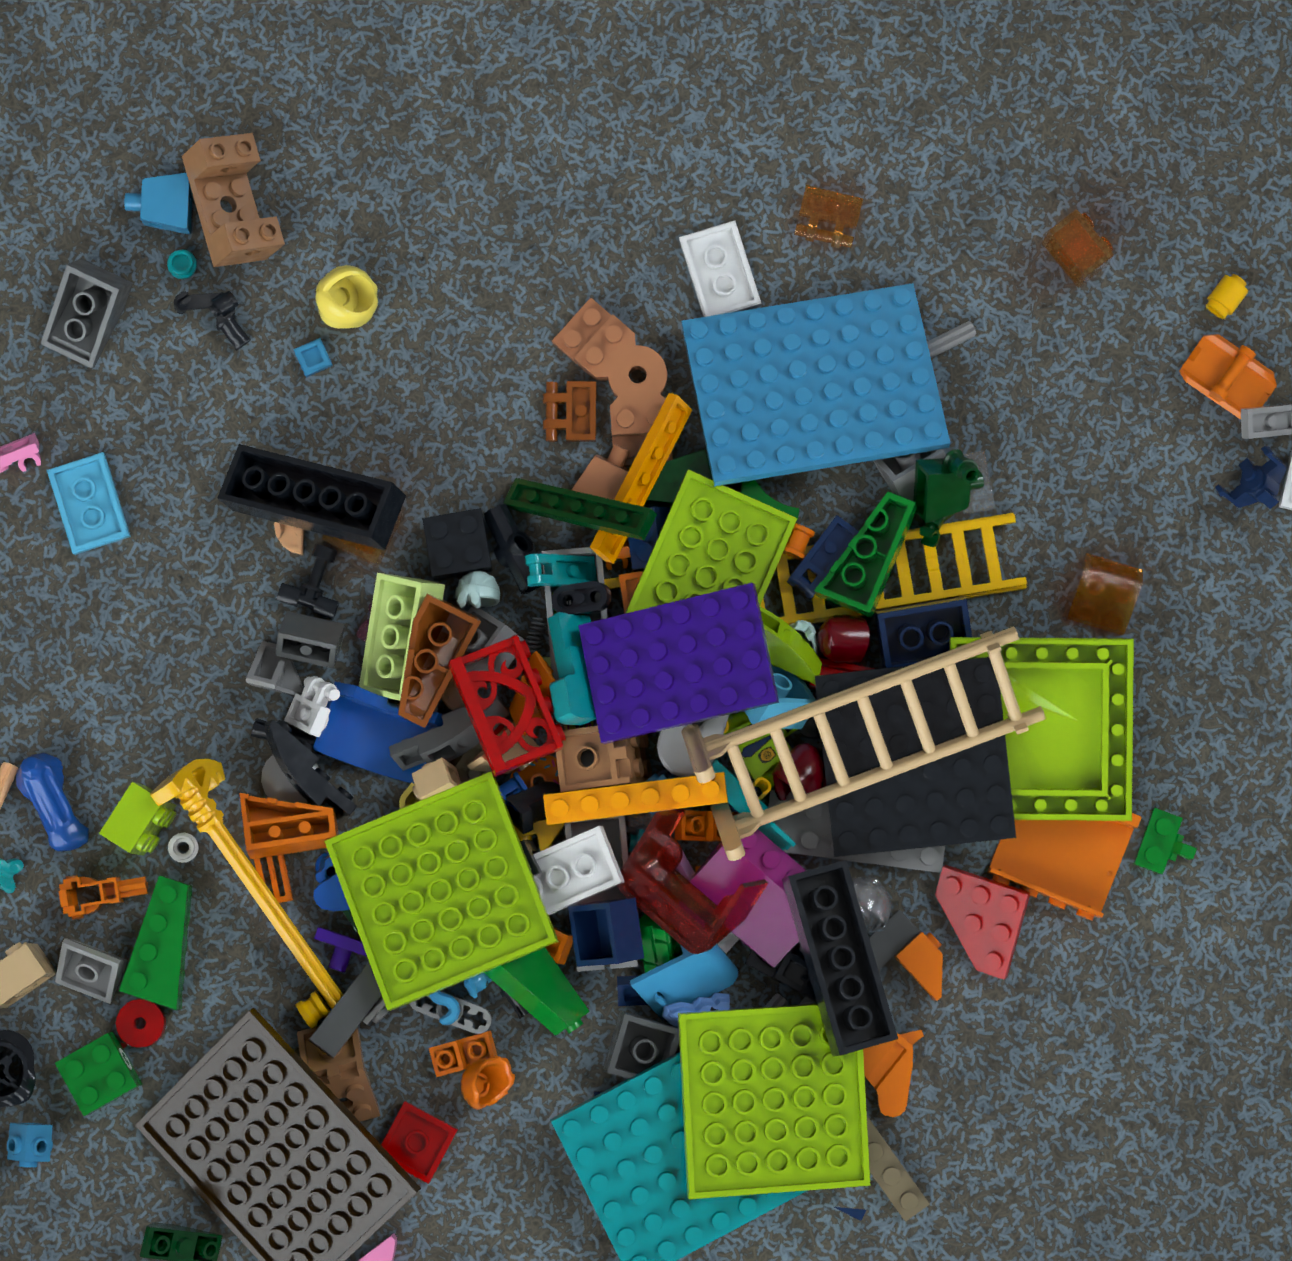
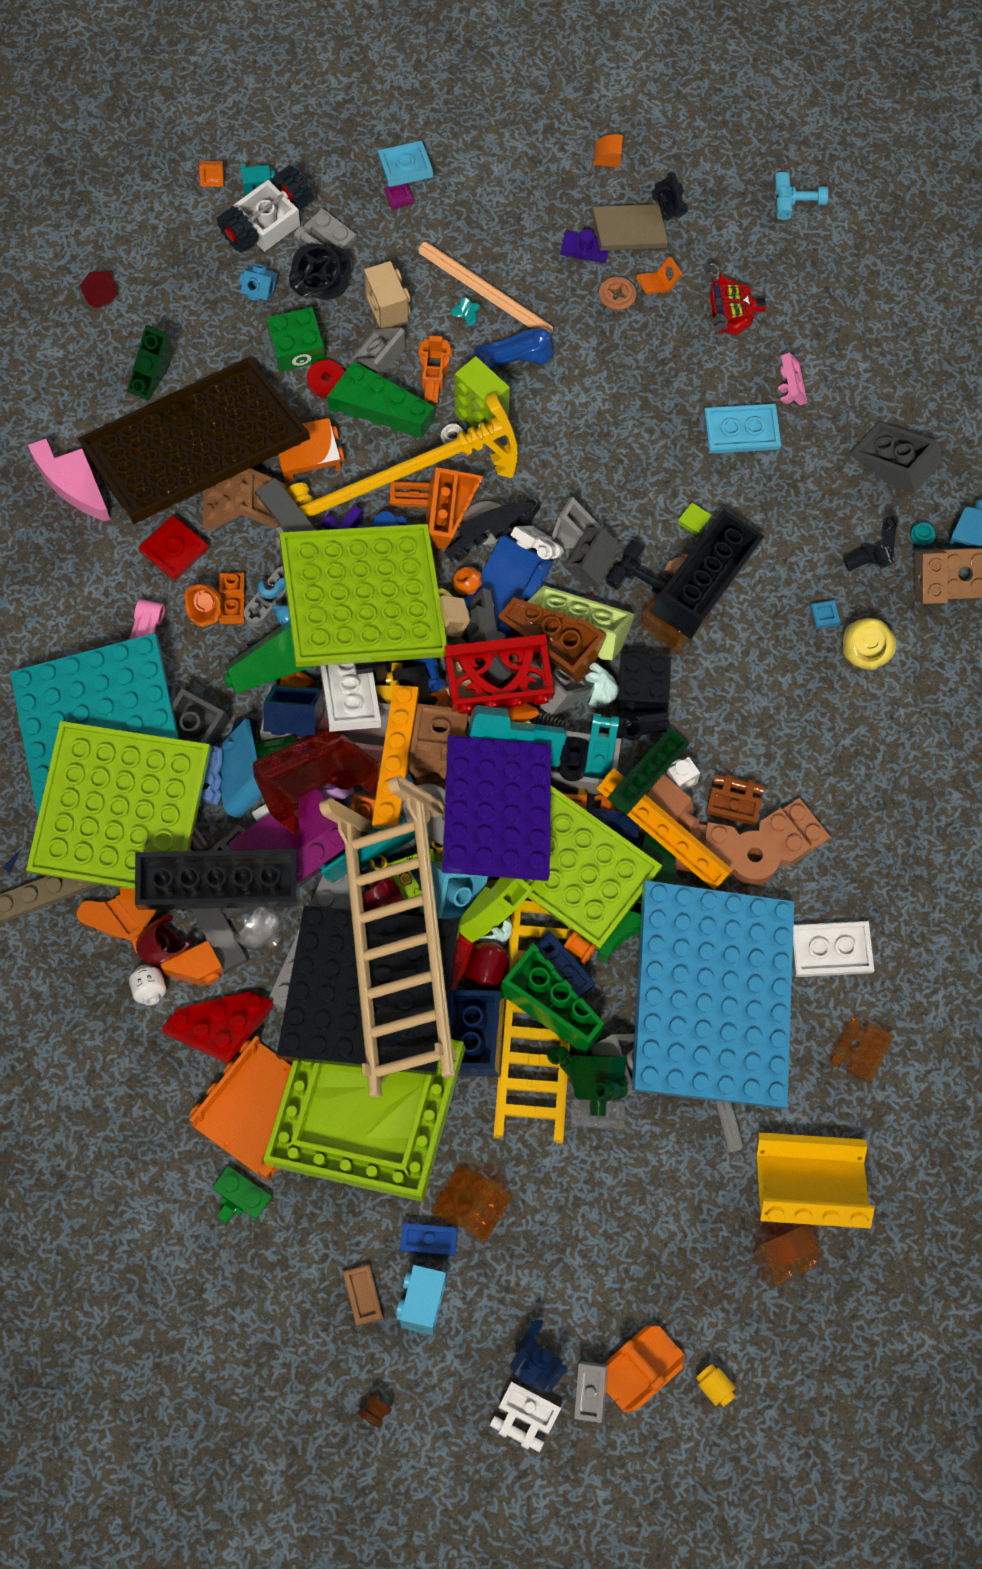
camera: 100 degrees right, 15 degrees down
none -> bright pink piece [129,599,165,640]
none -> white head [129,965,166,1006]
none -> dark red piece [136,915,191,966]
none -> orange panel [278,418,344,483]
none -> medium nougat tile [343,1264,383,1326]
none -> medium azure brick [396,1265,446,1336]
none -> blue plate [400,1223,457,1257]
none -> orange plate [453,567,482,595]
none -> white brick [664,757,700,791]
none -> lime tile [677,503,712,537]
none -> yellow panel [756,1132,875,1229]

